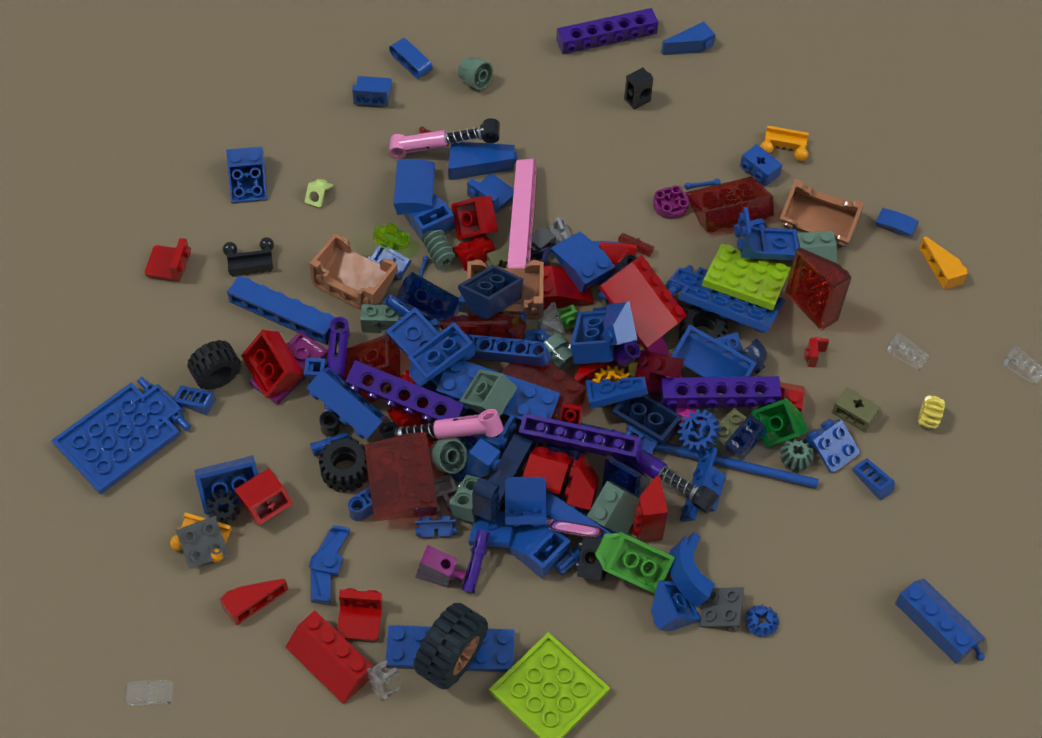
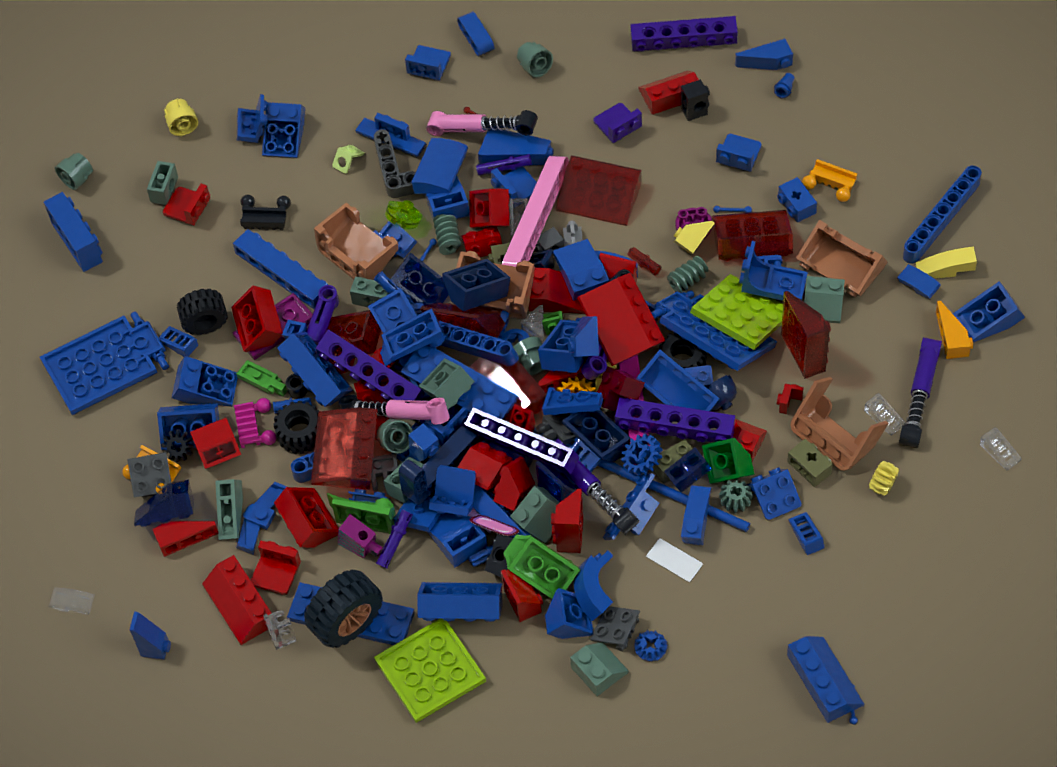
camera: 20 degrees right, 0 degrees up
none -> blue brick [43,192,103,272]
none -> sand green piece [55,153,93,190]
none -> blue slope [130,611,171,660]
none -> clear blue slope [134,479,194,527]
none -> sand green brick [147,161,178,205]
none -> light yellow piece [164,98,198,136]
none -> blue slope [172,356,238,406]
none -> sand green slope [215,479,243,540]
none -> dark pink gear [234,398,277,448]
none -> bright green hinge [236,360,288,397]
none -> blue bracket [237,94,267,143]
none -> red slope [274,487,339,548]
none -> bright green slope [327,493,396,534]
none -> blue bracket [355,113,426,157]
none -> dark grey beam [374,129,416,198]
none -> blue brick [417,582,502,622]
none -> dark purple pin [476,154,532,176]
none -> red slope [501,570,543,622]
none -> clear slope [509,198,528,236]
none -> dark grey hinge [536,414,577,445]
none -> clear red slope [556,155,642,226]
none -> sand green slope [570,642,629,696]
none -> dark purple bracket [593,103,642,143]
none -> red slope [639,71,699,115]
none -> white sticker [646,538,703,582]
none -> sand green piece [667,256,709,293]
none -> light yellow slope [674,221,714,255]
none -> blue slope [681,485,711,545]
none -> blue bracket [716,134,762,172]
none -> blue cone [774,73,795,98]
none -> nougat windscreen [791,377,889,471]
none -> piece [899,337,942,448]
none -> blue beam [903,166,982,264]
none -> light yellow slope [916,246,977,279]
none -> blue slope [953,281,1025,342]

